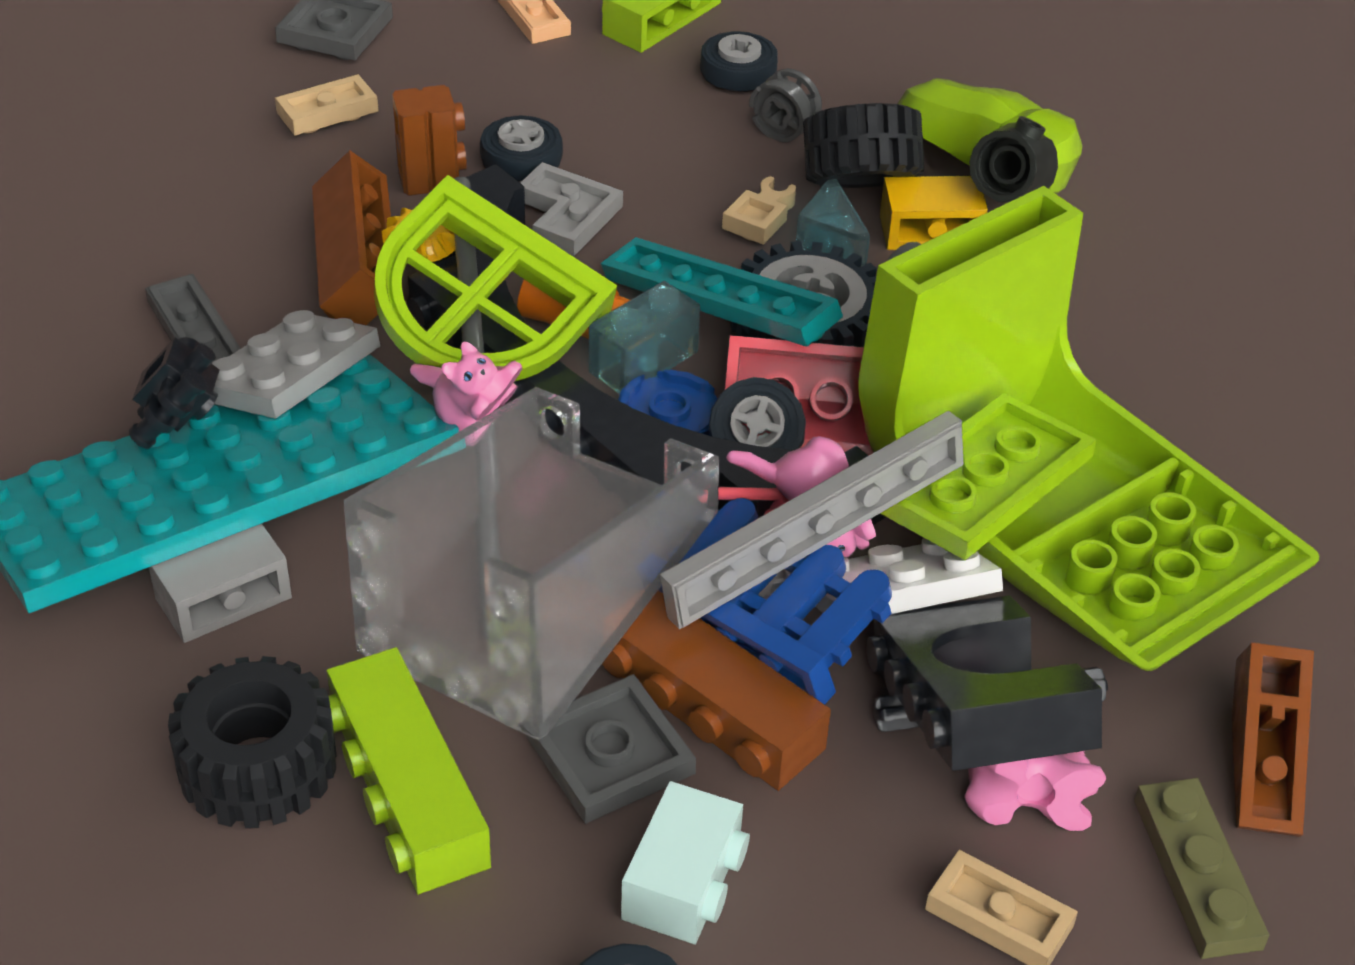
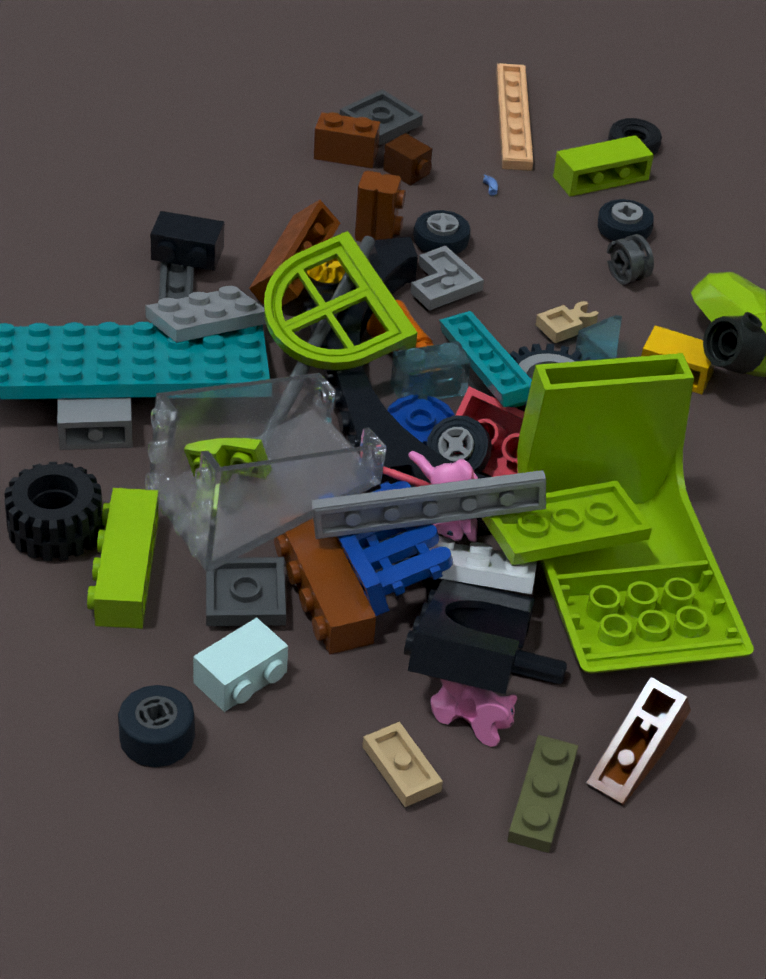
camera: 25 degrees right, 0 degrees up
black piece [129,337,220,449] -> none
tan plate [275,74,378,136] -> none
bright pink animal [410,341,522,445] -> none
black tyre [803,103,924,188] -> none
none -> black brick [150,211,224,271]
none -> lime slope [184,438,271,482]
none -> dark orange brick [314,112,380,169]
none -> reddish brown brick [383,133,433,185]
none -> light blue leg [483,175,498,196]

